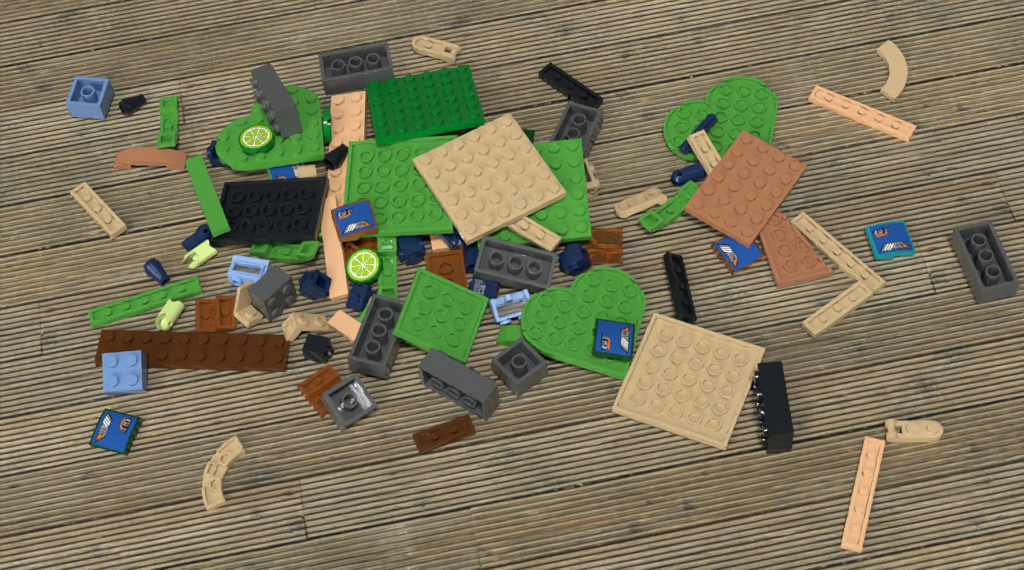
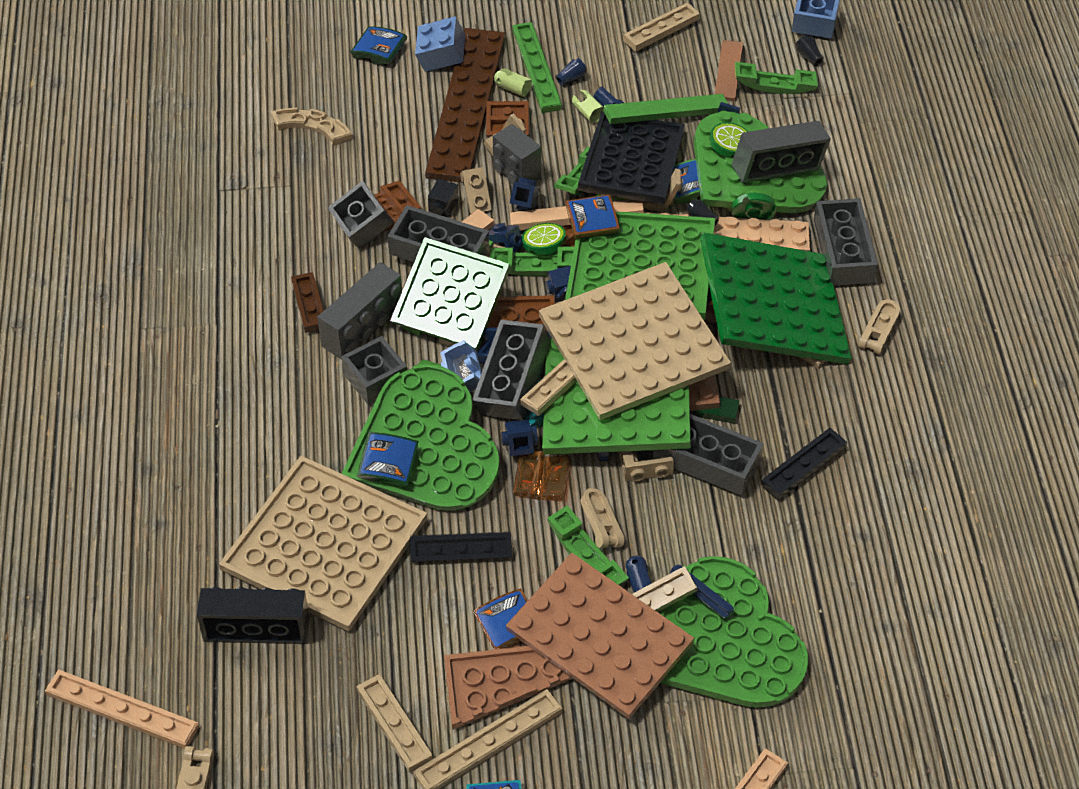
camera: 90 degrees right, 5 degrees down
light blue window [227,255,271,286] -> none

